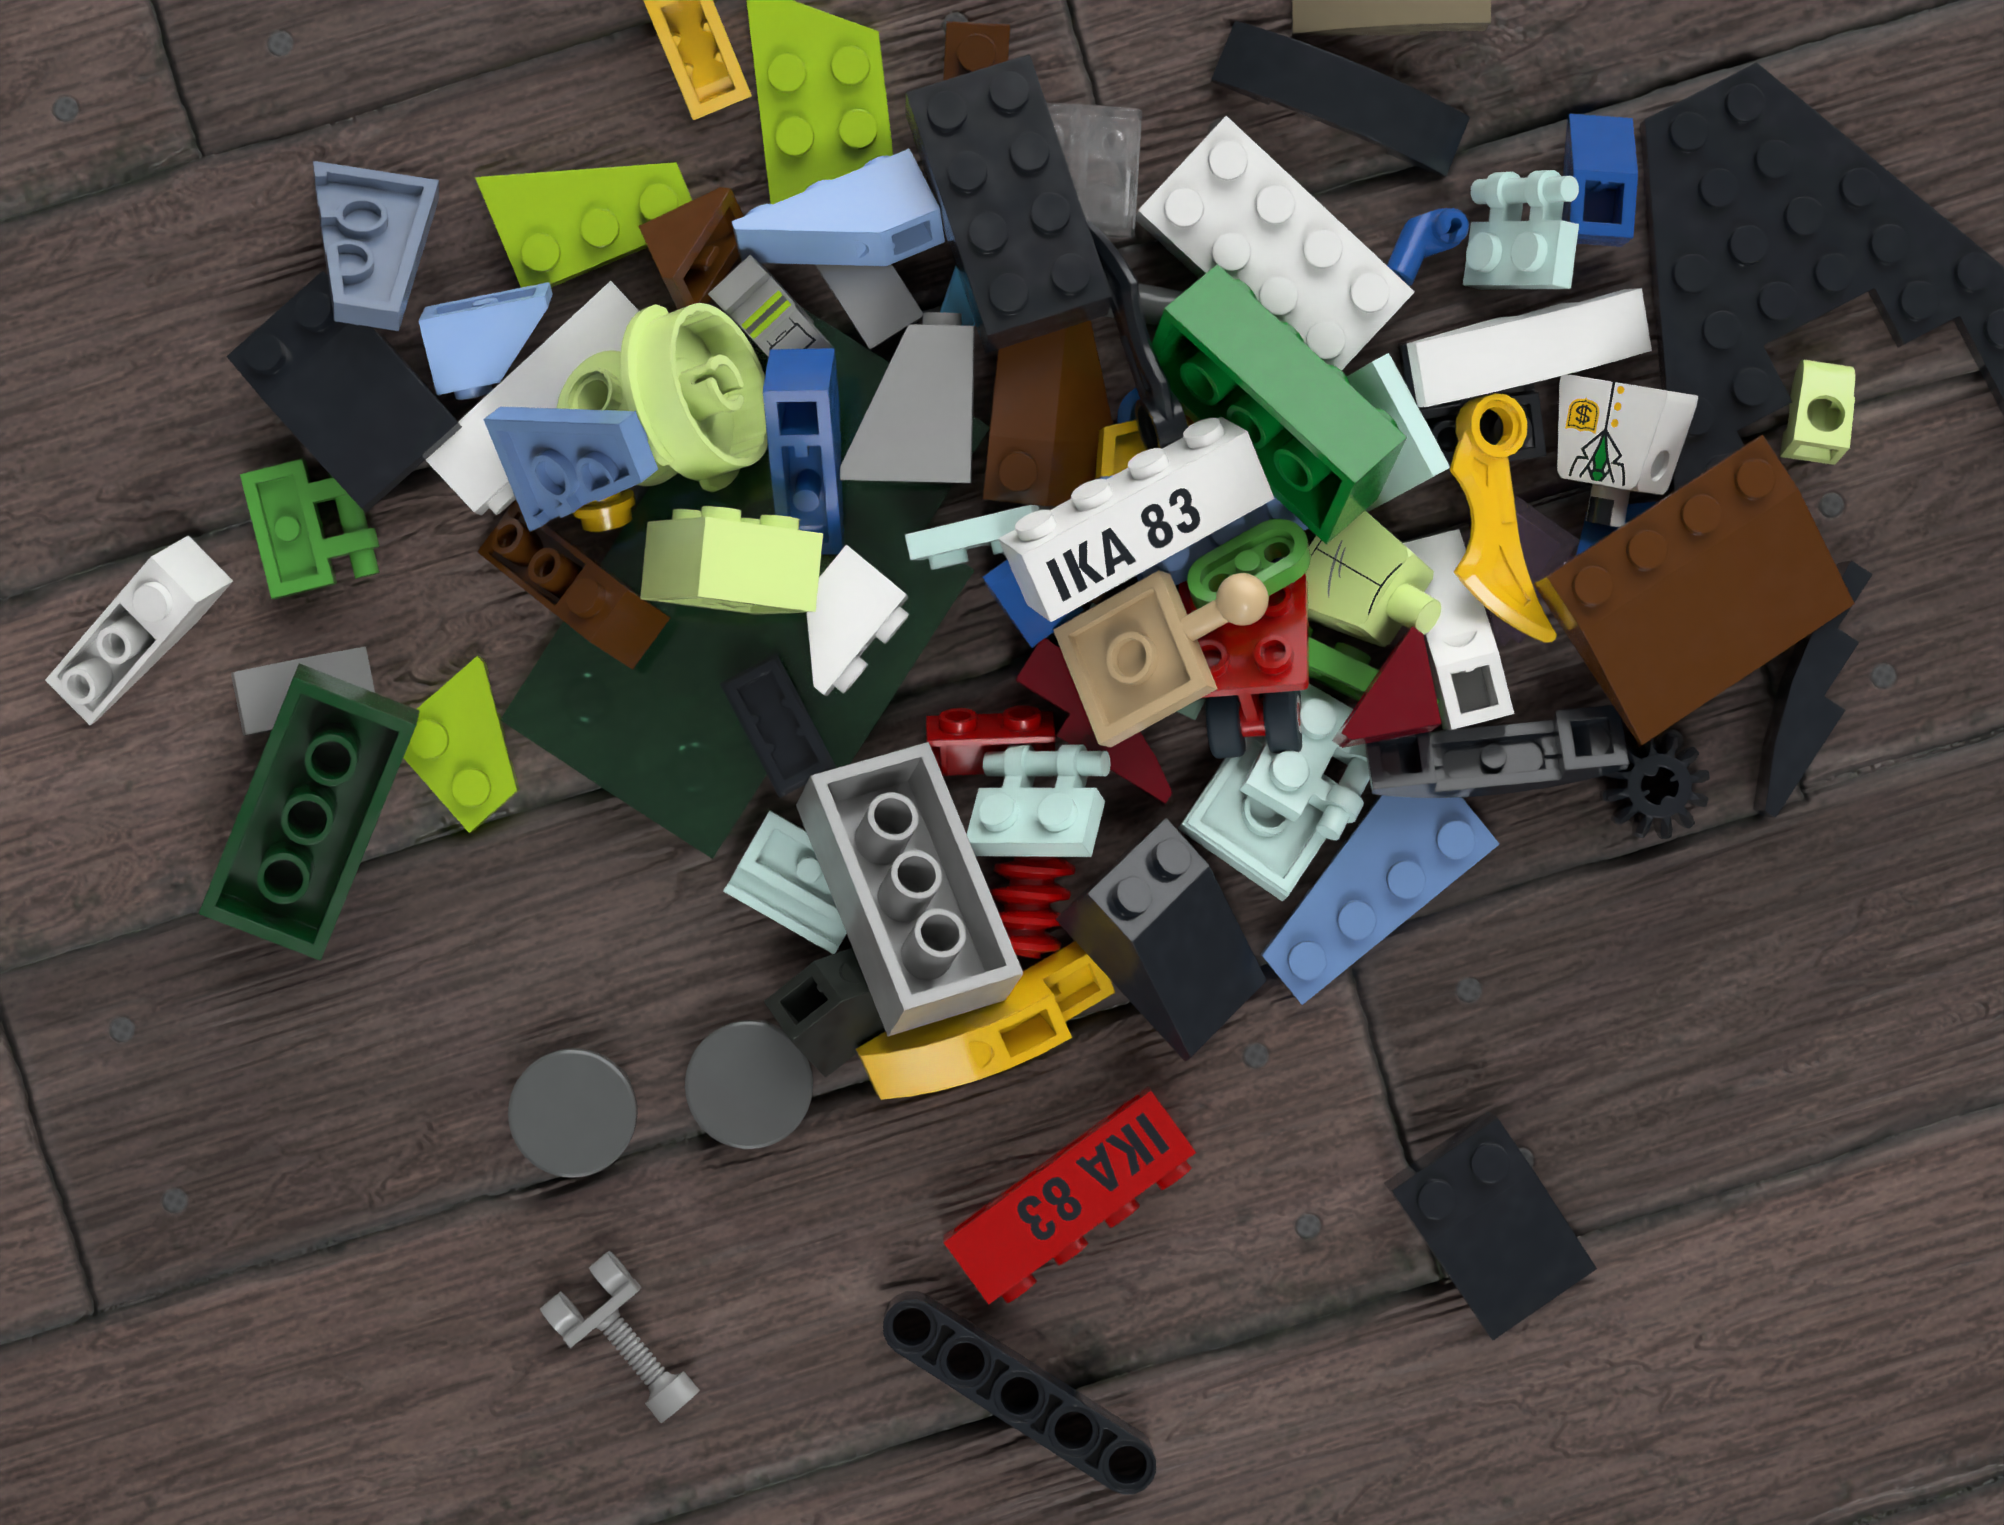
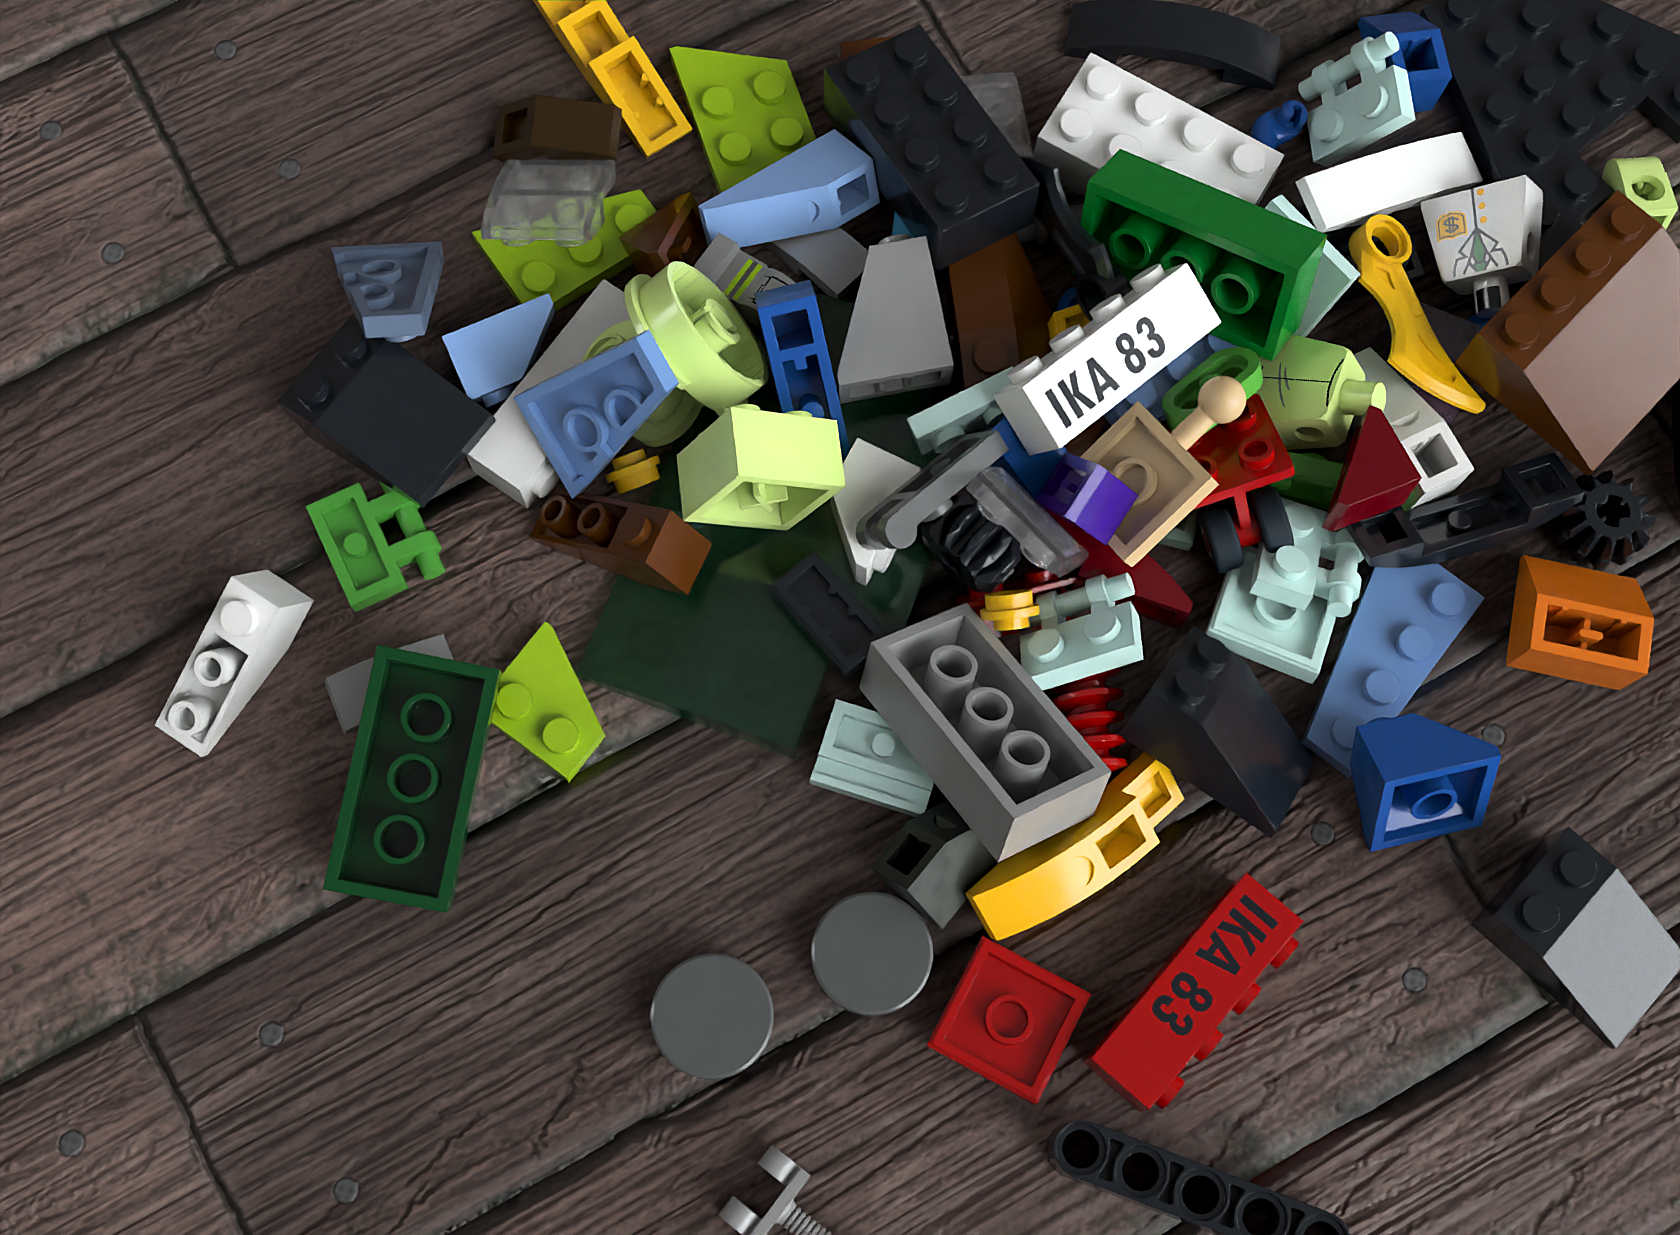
camera: 15 degrees left, 15 degrees down
none -> clear slope [481,159,616,247]
none -> dark brown slope [493,95,622,171]
none -> dark grey plate [855,430,1009,550]
none -> black gear [921,494,1022,593]
none -> red plate [926,936,1091,1106]
none -> clear slope [966,467,1089,578]
none -> yellow plate [980,589,1040,631]
none -> dark purple slope [1034,452,1139,546]
none -> blue slope [1350,713,1502,852]
none -> orange slope [1505,555,1654,690]

